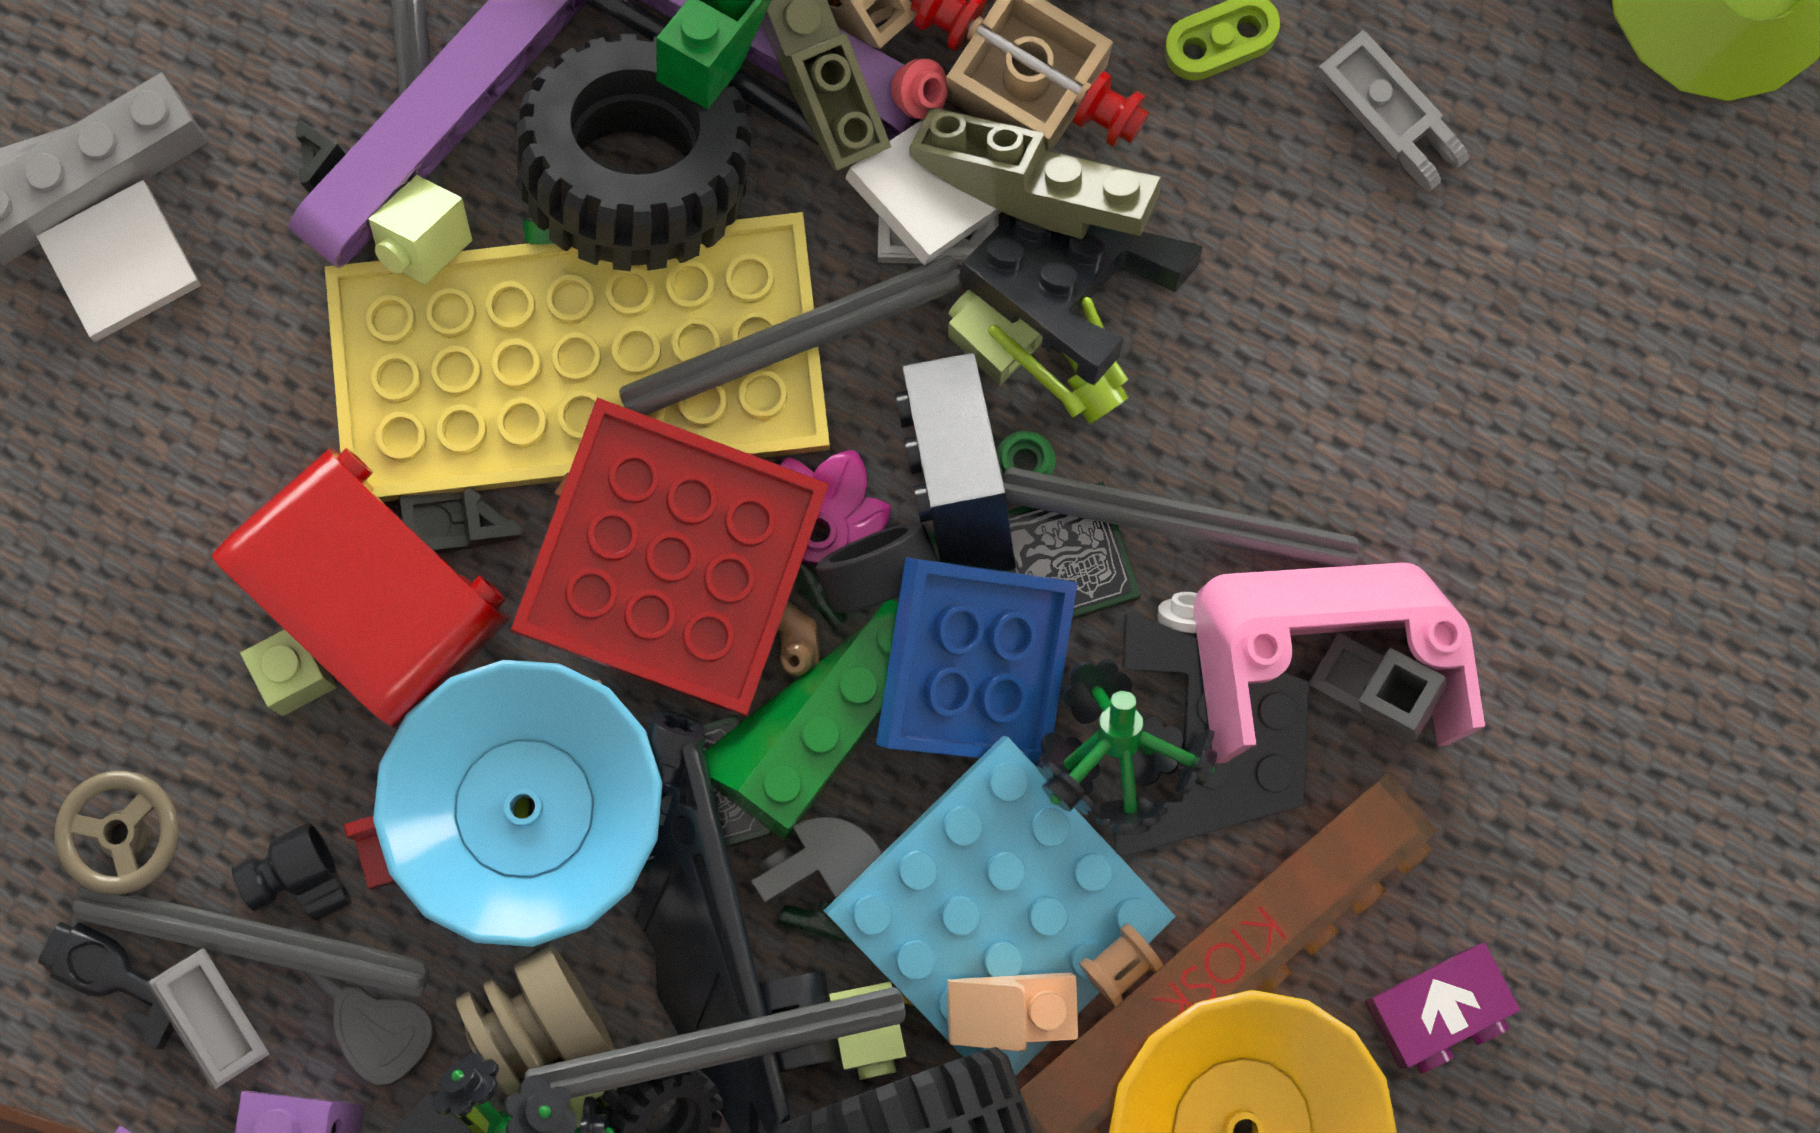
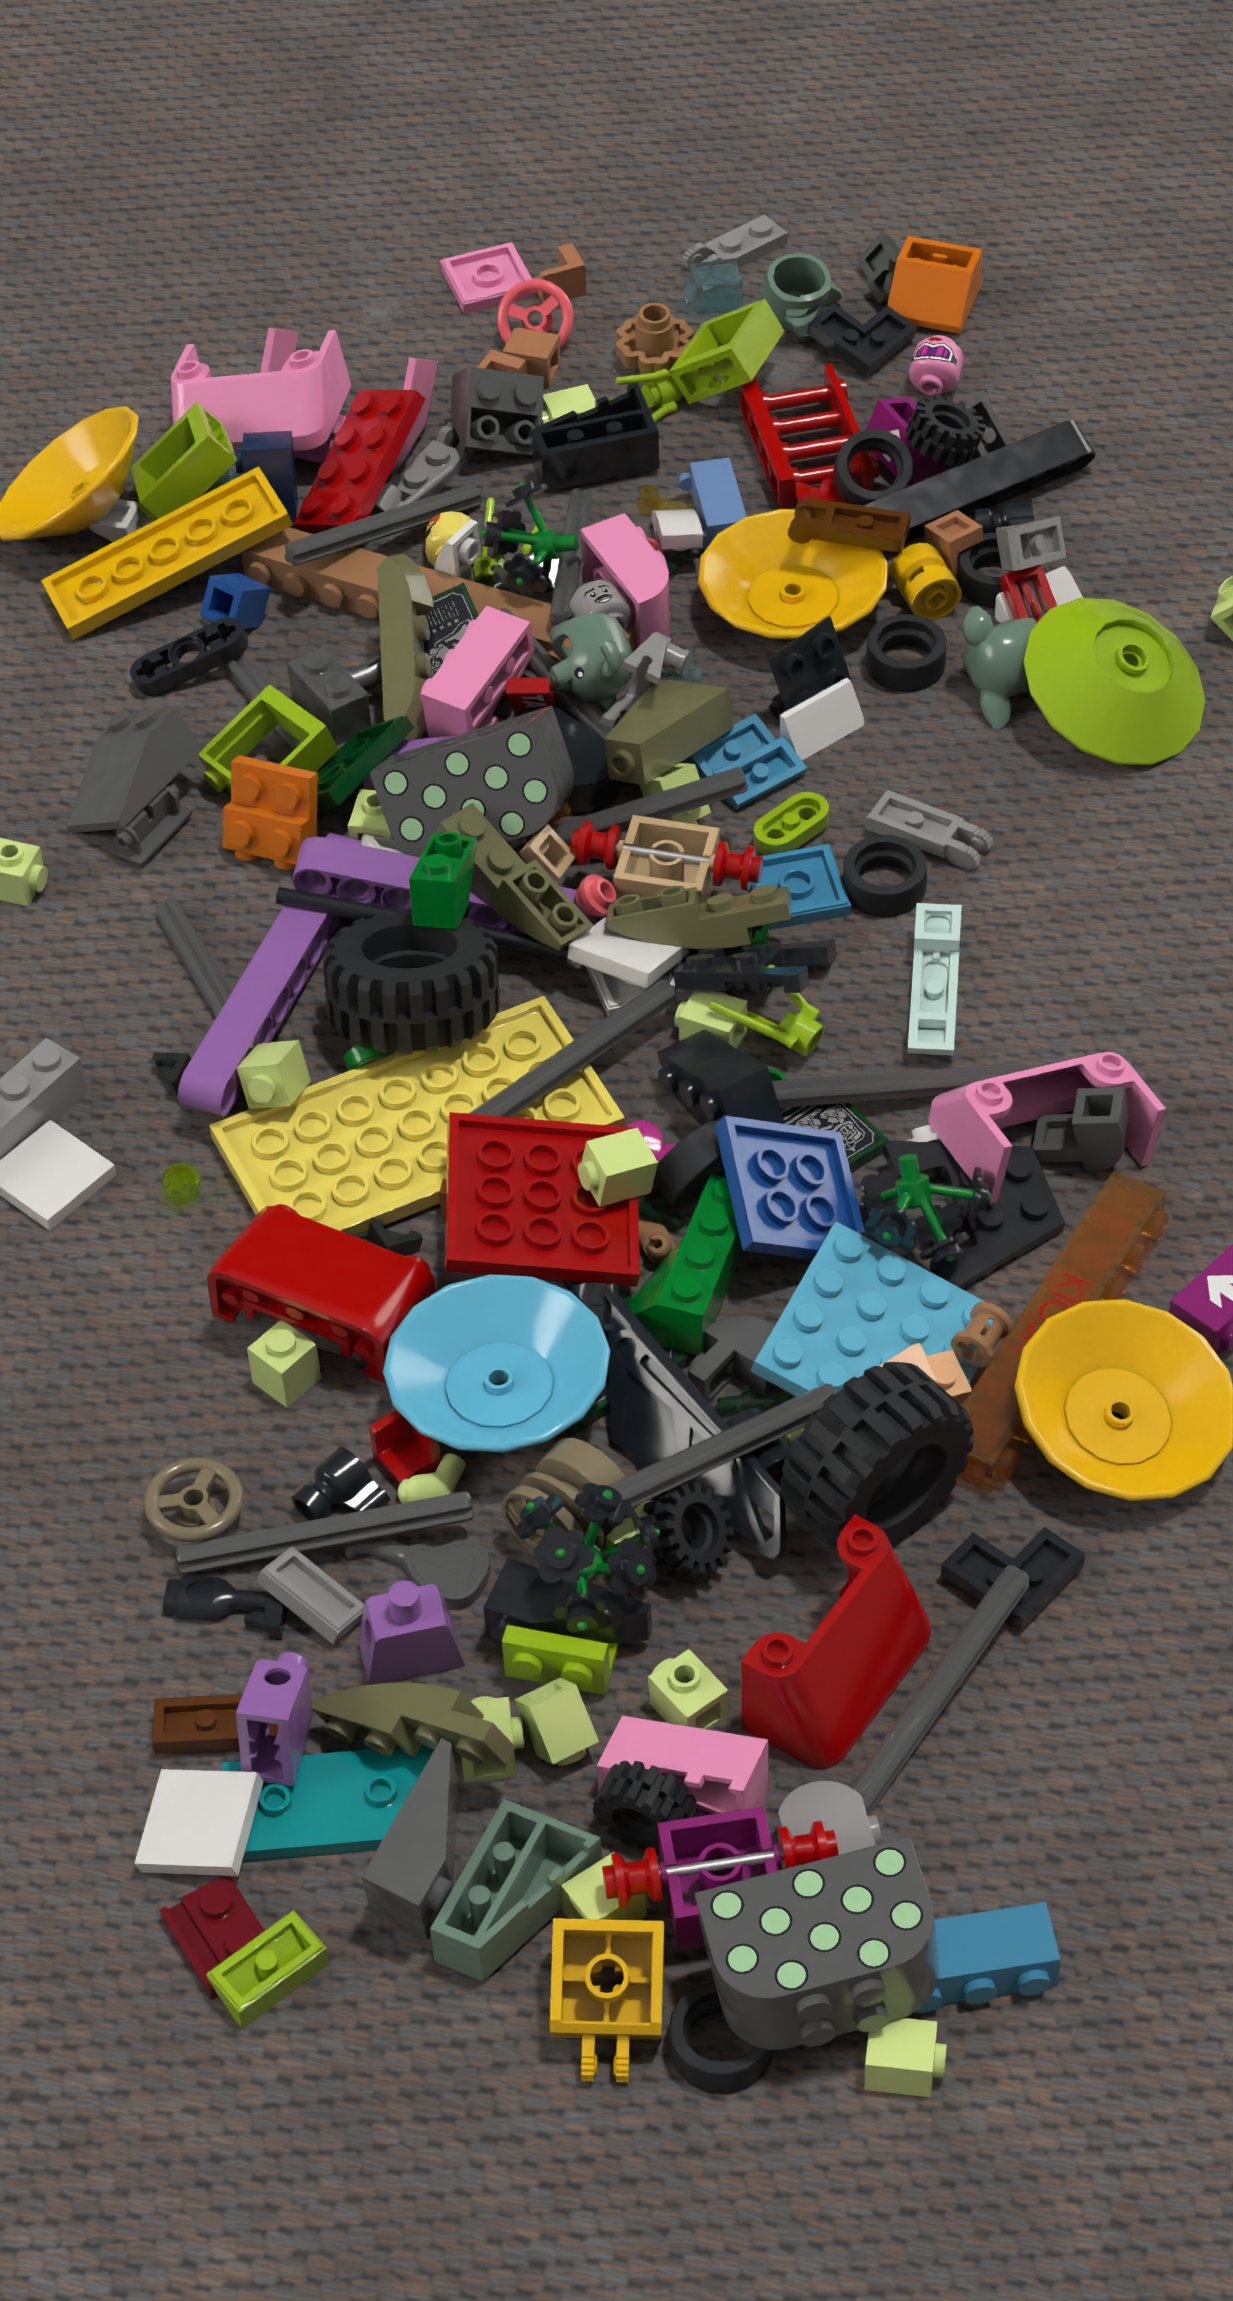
camera: 20 degrees left, 30 degrees down
none -> clear neon green hinge [162,1162,200,1204]
none -> yellowish green arm [398,1453,466,1503]
none -> yellowish green brick [578,1127,658,1207]
none -> dark azure tile [750,844,851,930]
none -> black tyre [843,835,927,917]
none -> light aqua slope [908,903,962,1056]

